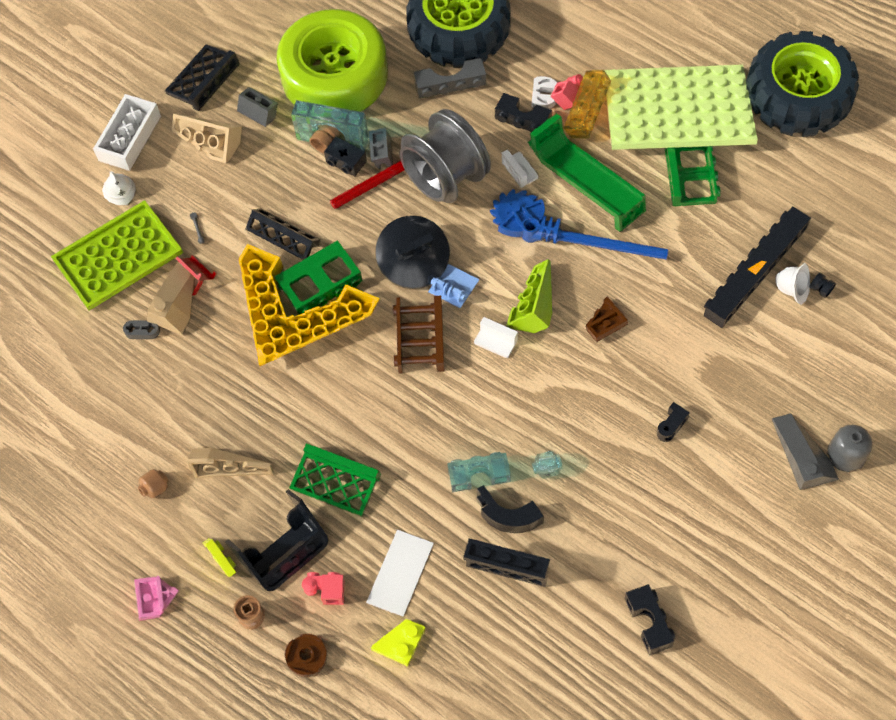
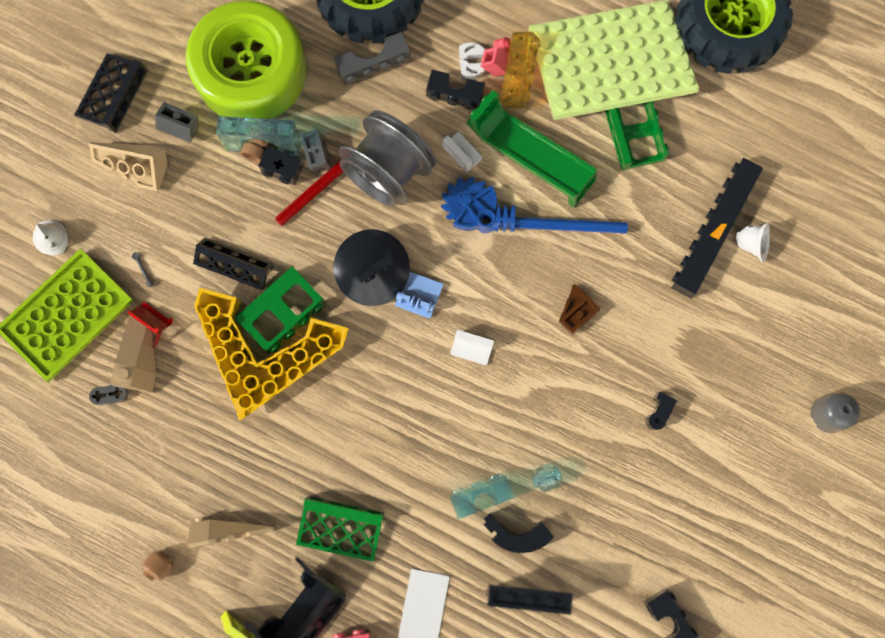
camera: 15 degrees left, 15 degrees up
white brick [93,94,161,171] -> none
reddish brown fence [393,296,445,374] -> none
lime wedge [506,259,552,333] -> none
dark grey wedge [772,413,838,490] -> none
black wheel [809,272,836,298] -> none

